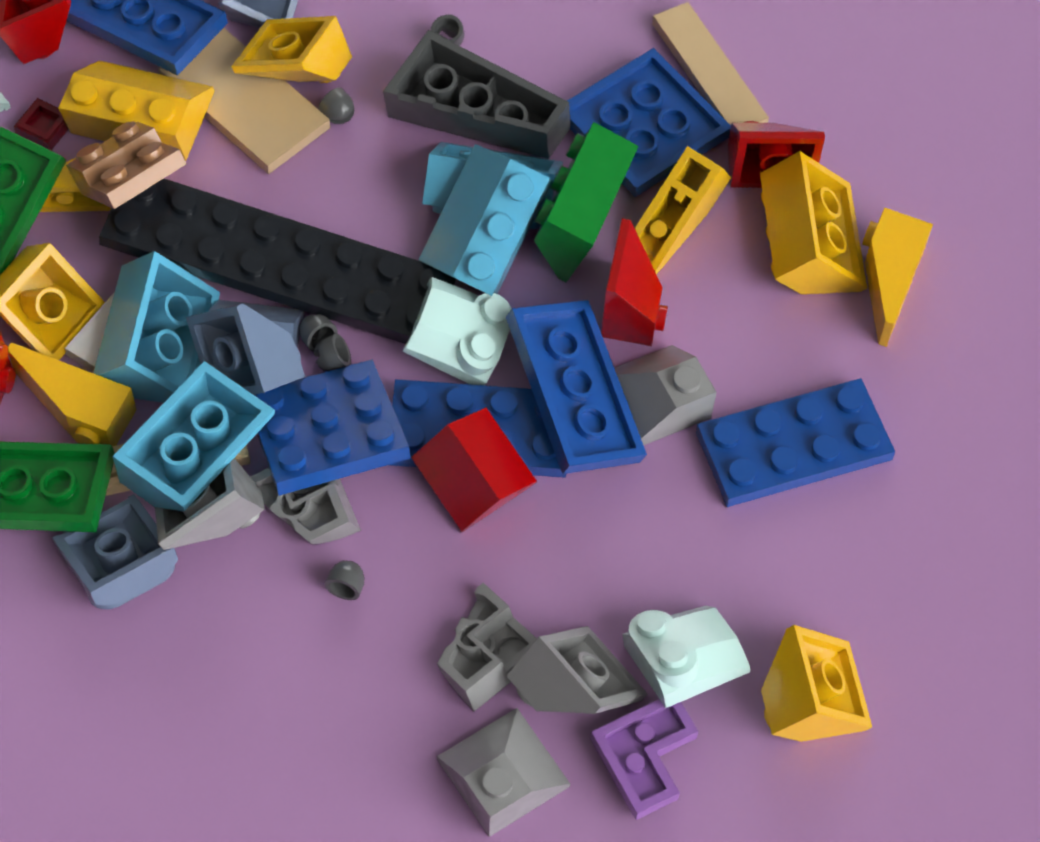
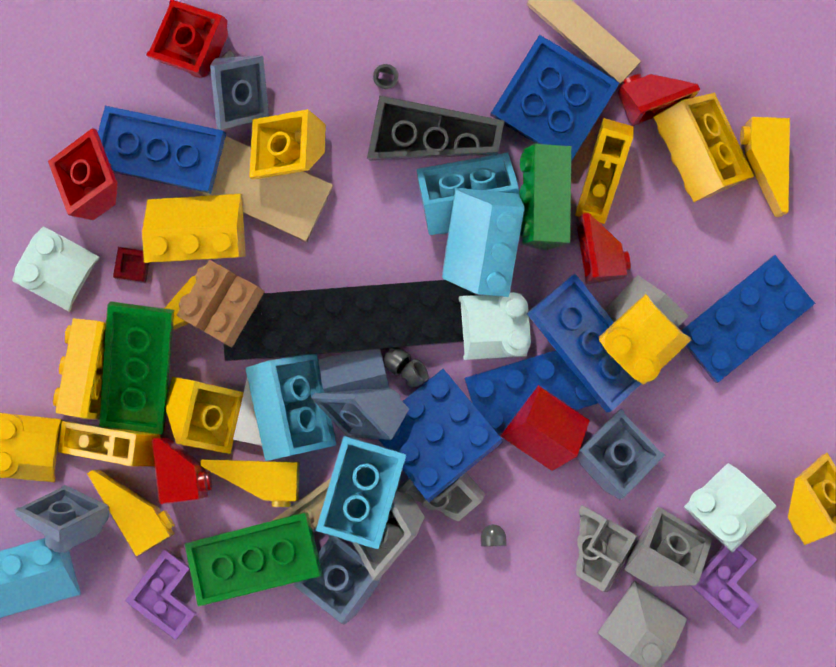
camera: 15 degrees left, 25 degrees up
dark grey hinge [318,87,355,124] -> none
none -> sand blue slope [577,408,665,500]
none -> yellow slope [599,294,691,385]

